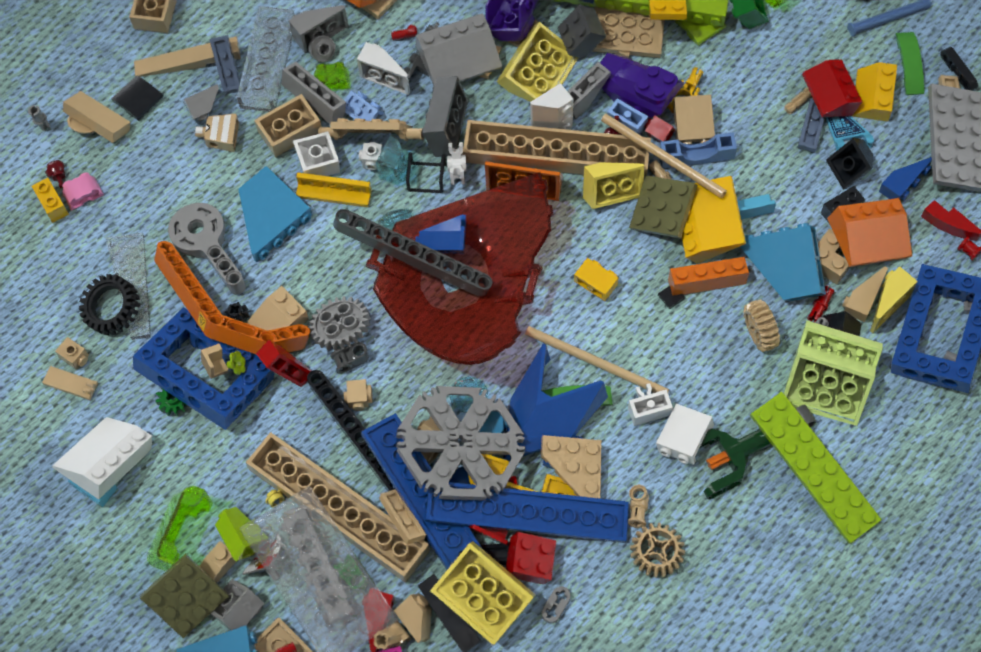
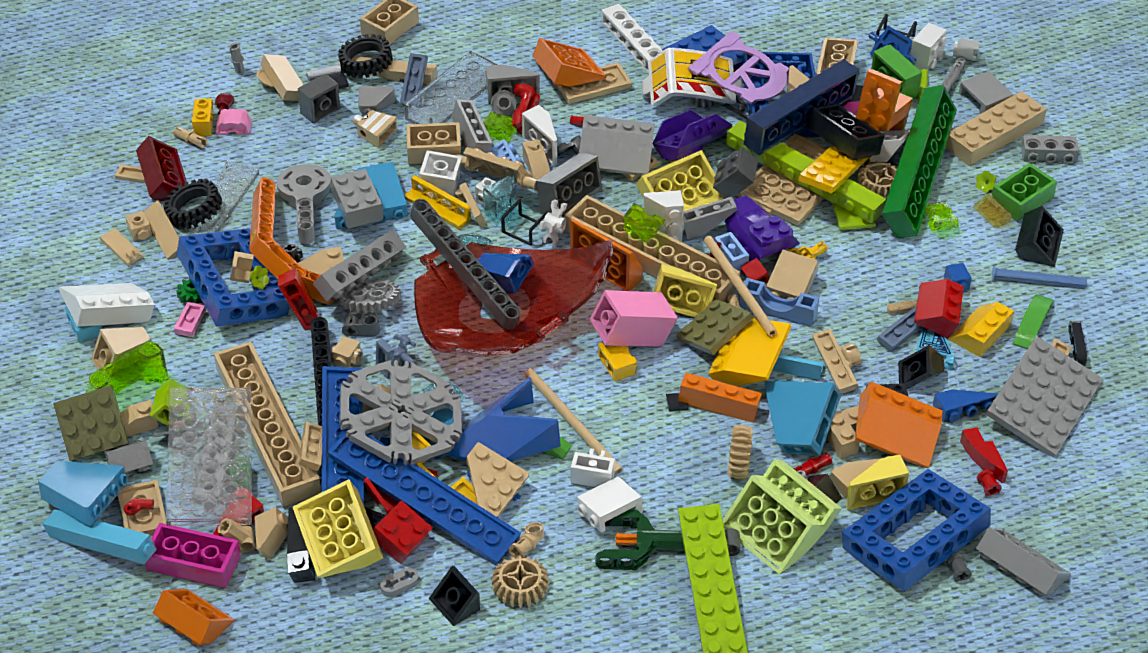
camera: 25 degrees right, 20 degrees down
none -> tan slope [91,327,151,371]
none -> tan tile [115,164,145,183]
none -> dark red slope [136,136,187,202]
none -> tan slope [144,201,179,260]
none -> tan pin [173,126,208,148]
none -> bright pink plate [174,302,206,337]
none -> dark grey brick [297,73,341,124]
none -> light grey brick [313,230,406,301]
none -> light grey brick [331,169,383,229]
none -> black tyre [338,34,393,78]
none -> sand blue piece [376,334,417,379]
none -> black slope [428,566,480,626]
none -> tan hinge [455,182,487,227]
none -> red piece [512,84,540,134]
none -> tan slope [522,139,550,179]
none -> bright pink brick [590,290,678,347]
none -> clear neon green cylinder [623,203,666,242]
none -> tan plate [812,328,861,394]
none -> blue brick [944,263,972,292]

